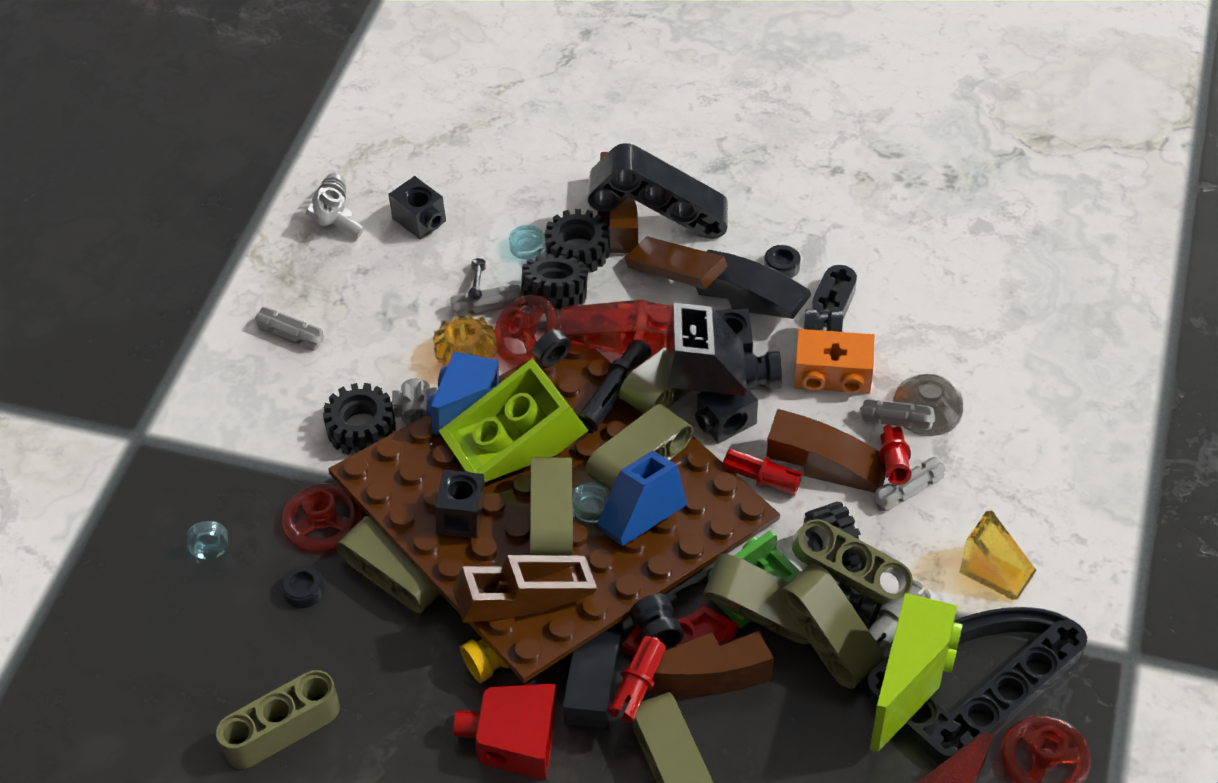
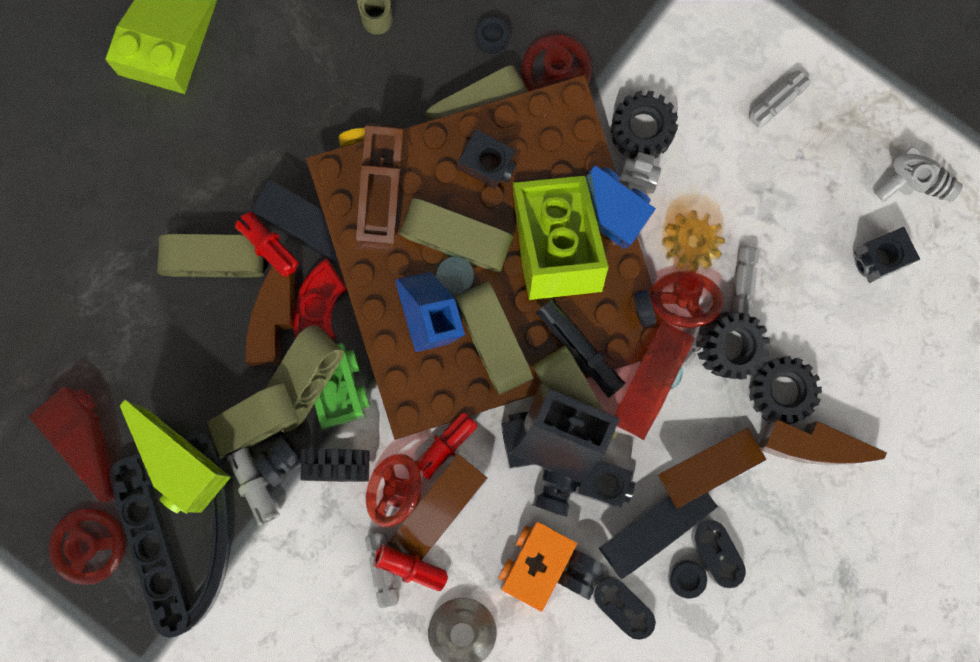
camera: 105 degrees right, 30 degrees up
red torso [453,684,558,780] -> none
black hinge [468,258,486,301] -> none
clear light blue tile [509,225,545,260] -> none
black beam [588,143,728,239] -> none
black wheel [630,594,684,650] -> none
olive beam [791,519,913,605] -> none
light grey axle [860,399,936,430] -> none
clear yellow slope [959,510,1037,600] -> none
none -> clear red piece [365,453,421,528]
none -> black beam [691,520,746,589]

